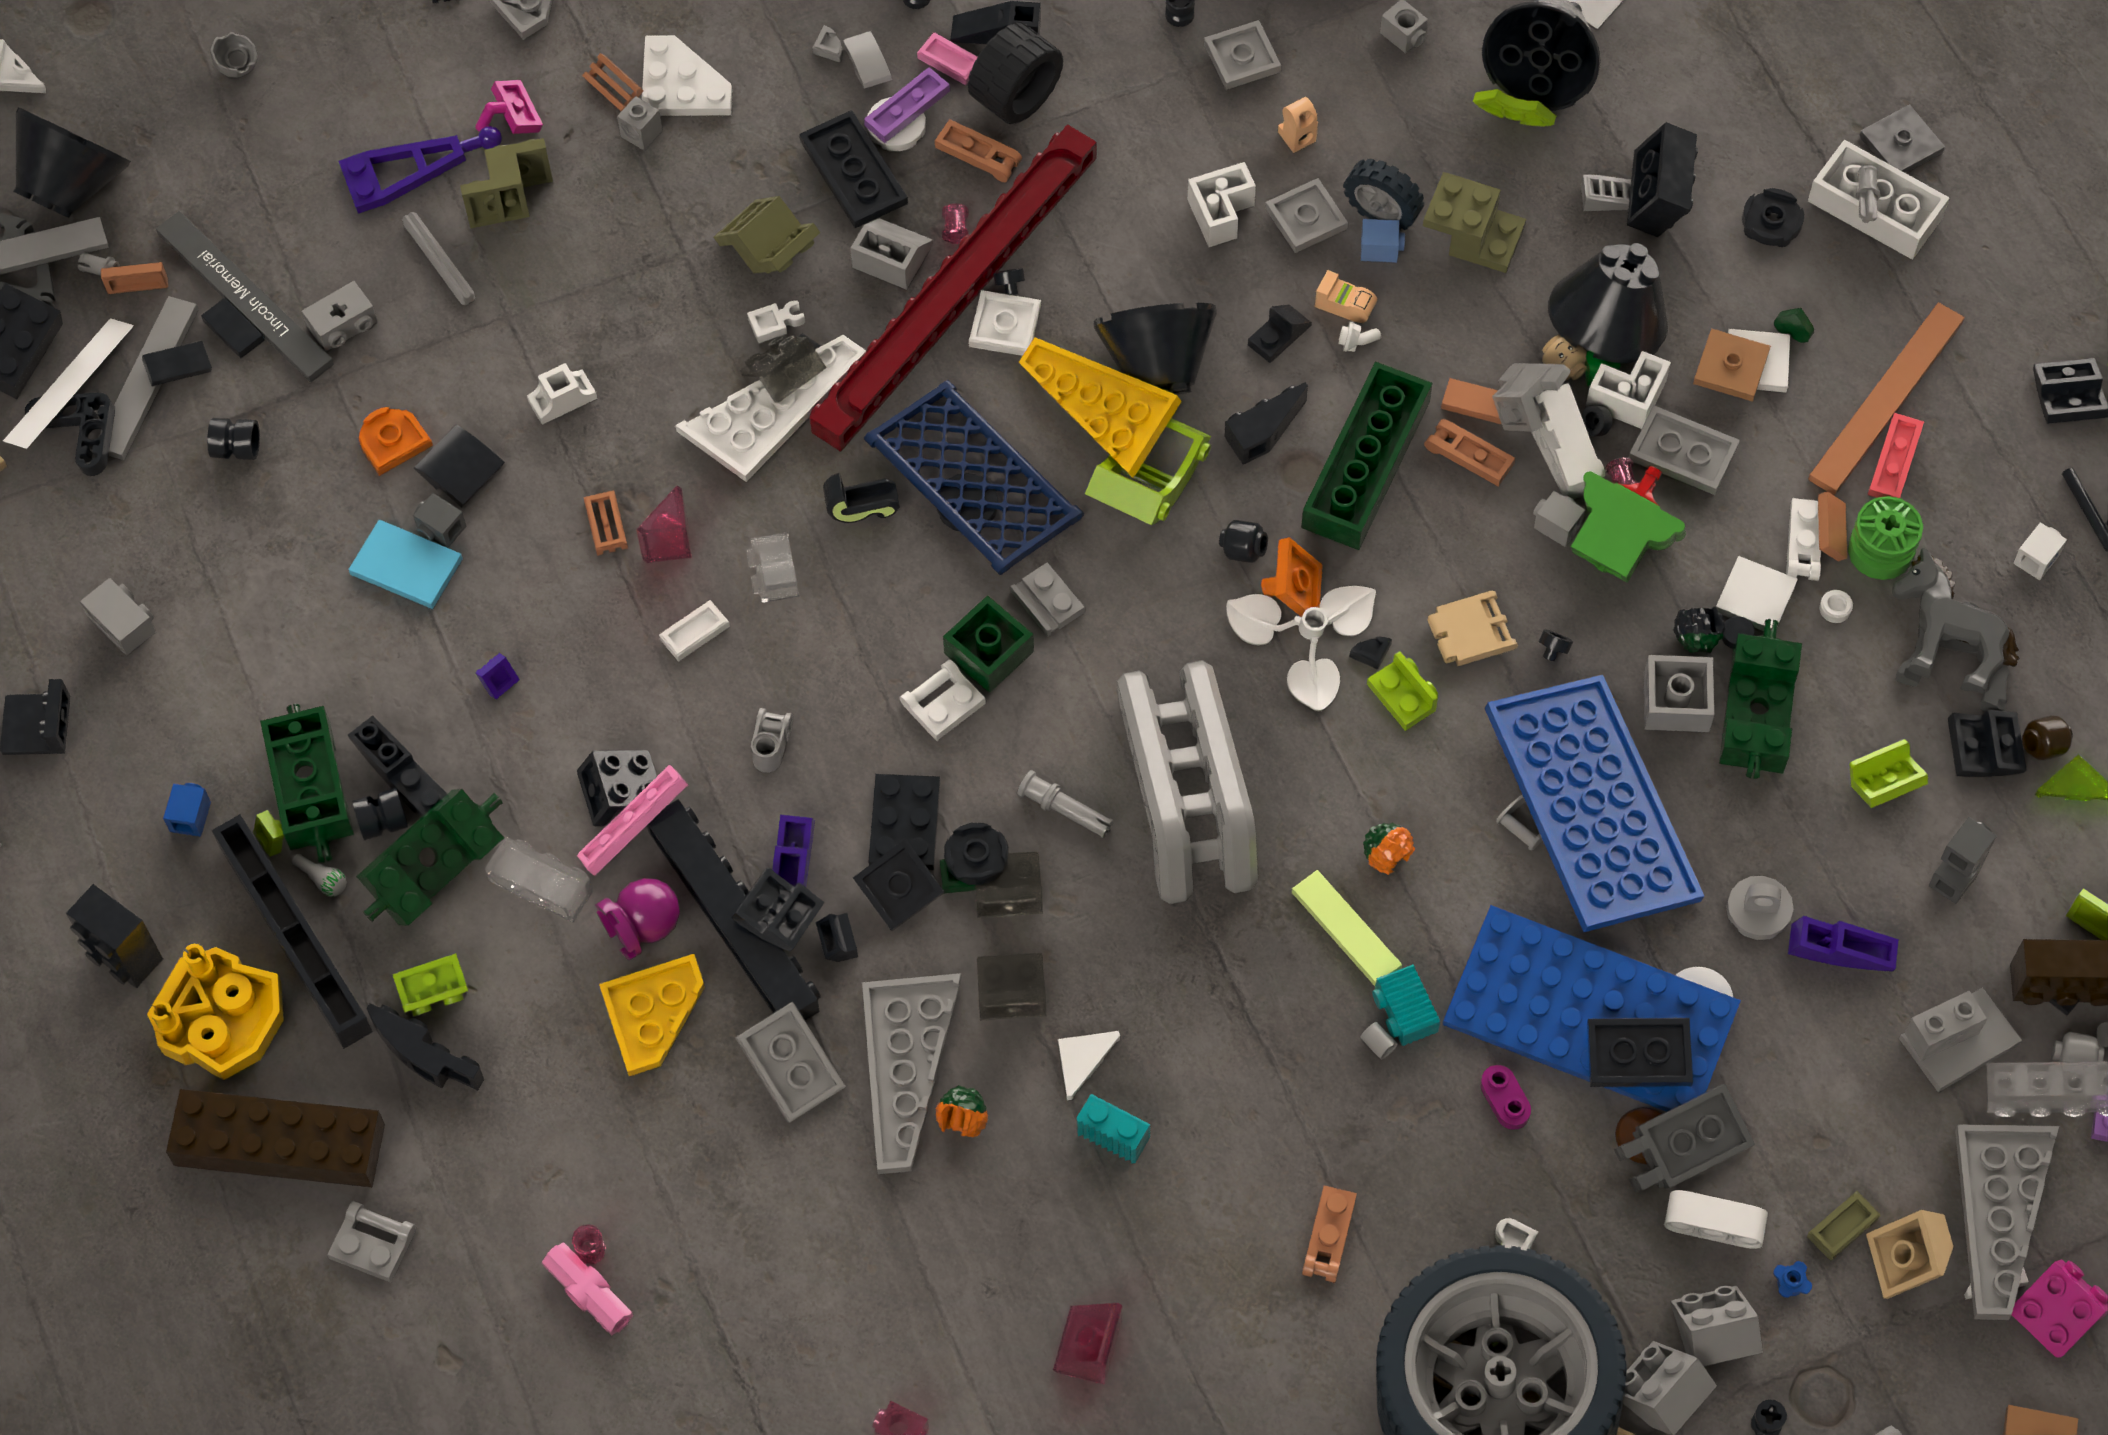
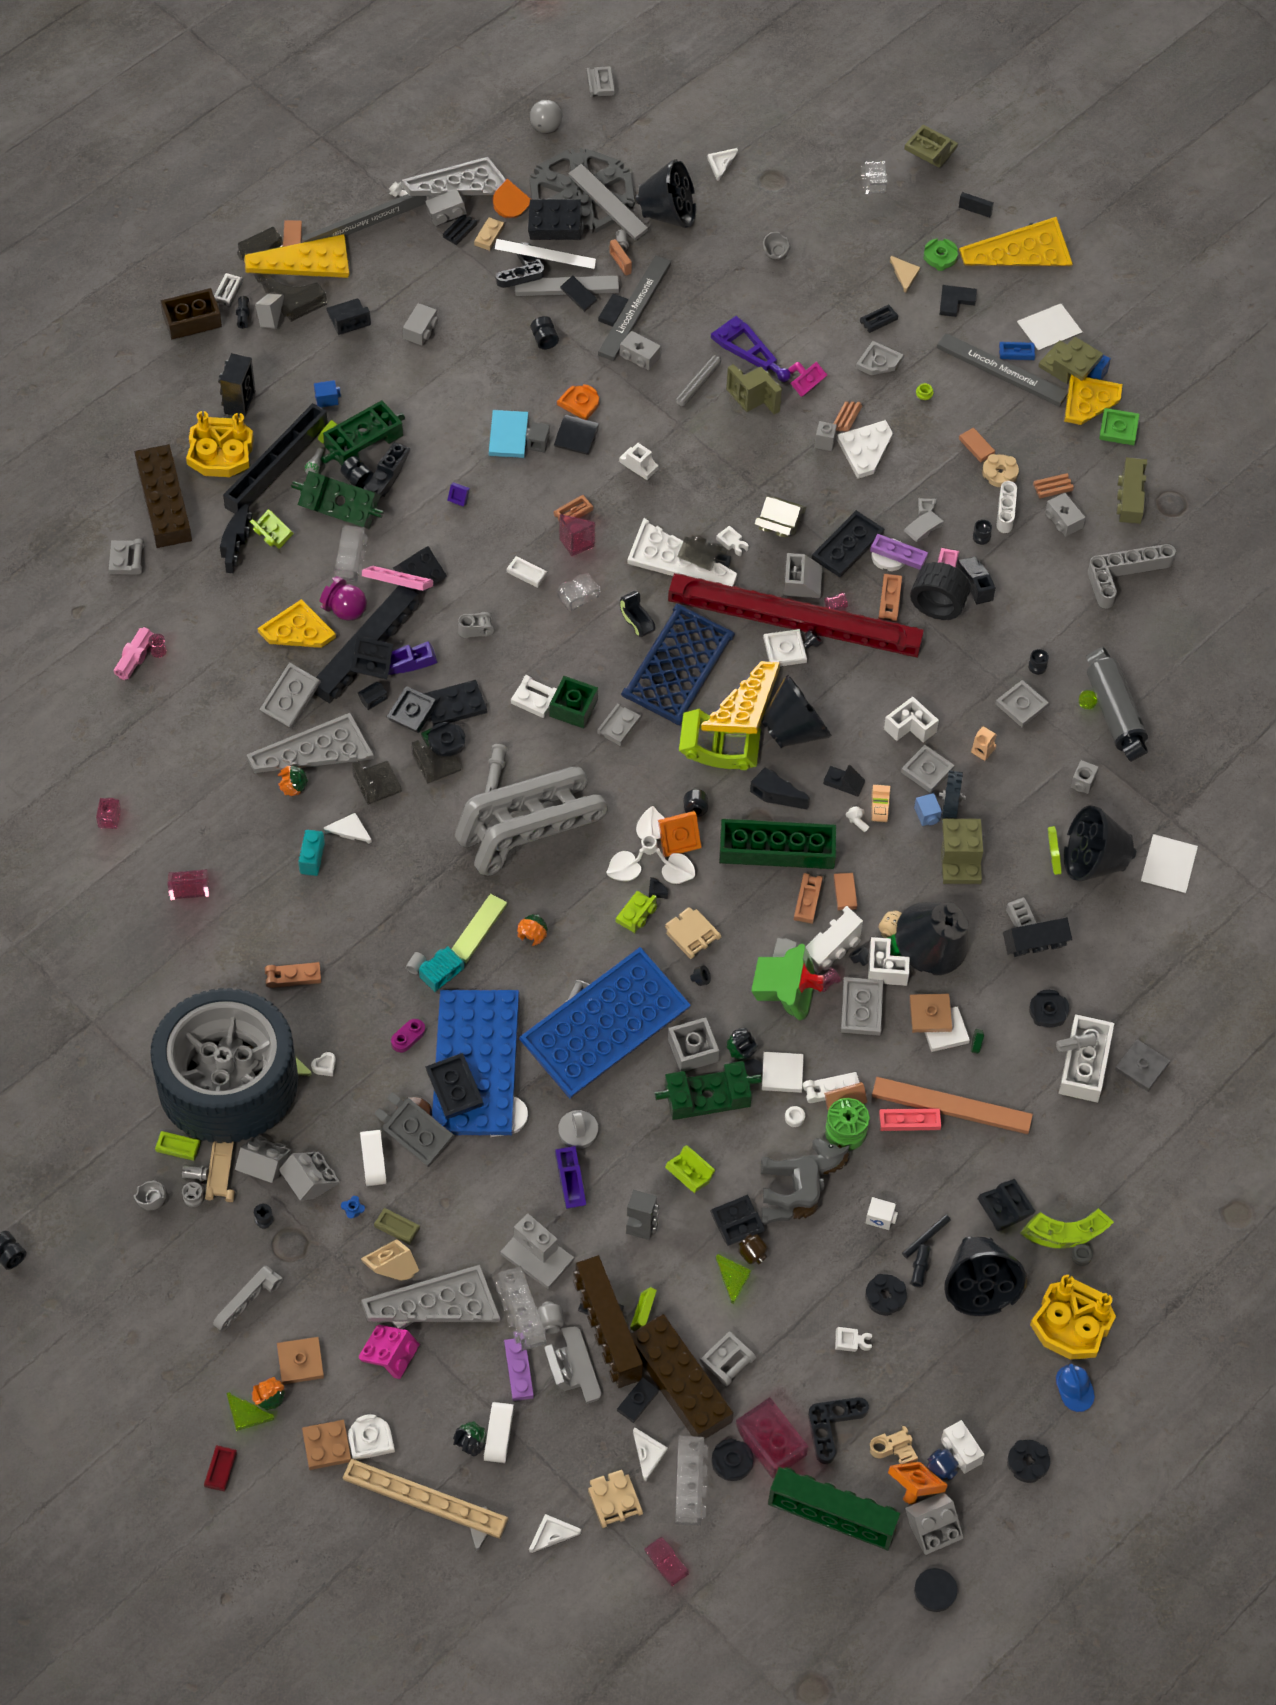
camera: 65 degrees right, 5 degrees down
light grey plate [1492,363,1570,432] -> none

